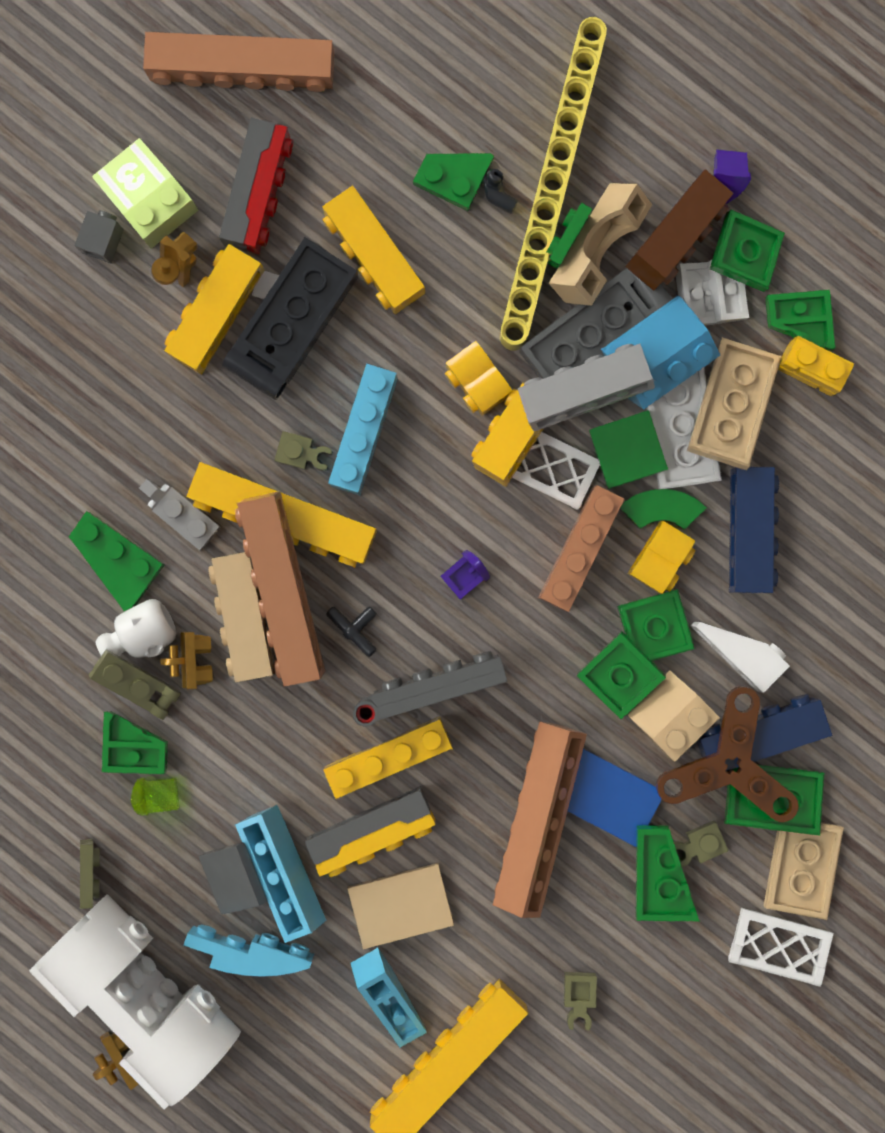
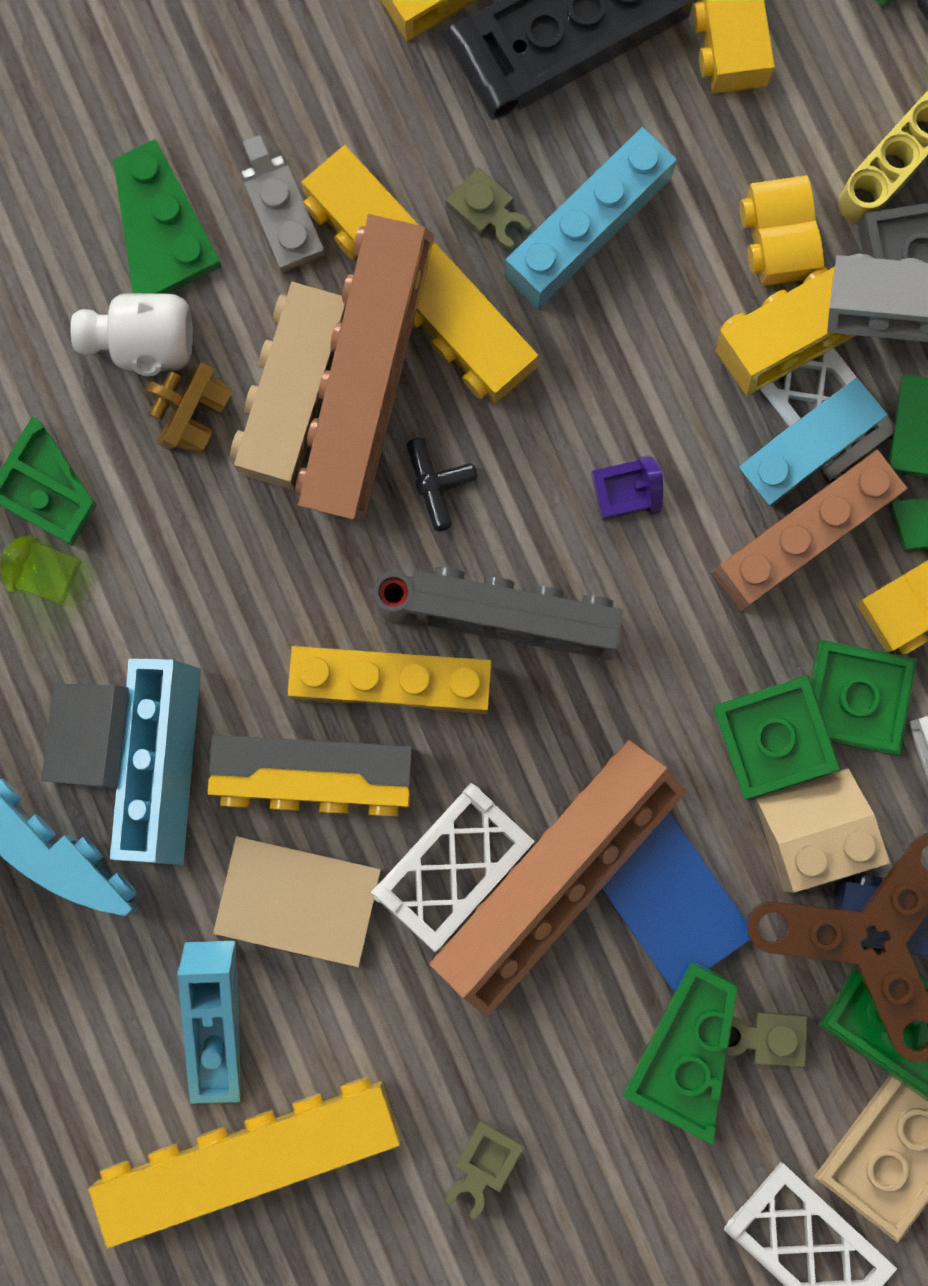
camera: 30 degrees right, 5 degrees down
olive plate [88,649,181,720] -> none
none -> white window [370,783,535,953]
none -> medium azure slope [739,378,888,508]

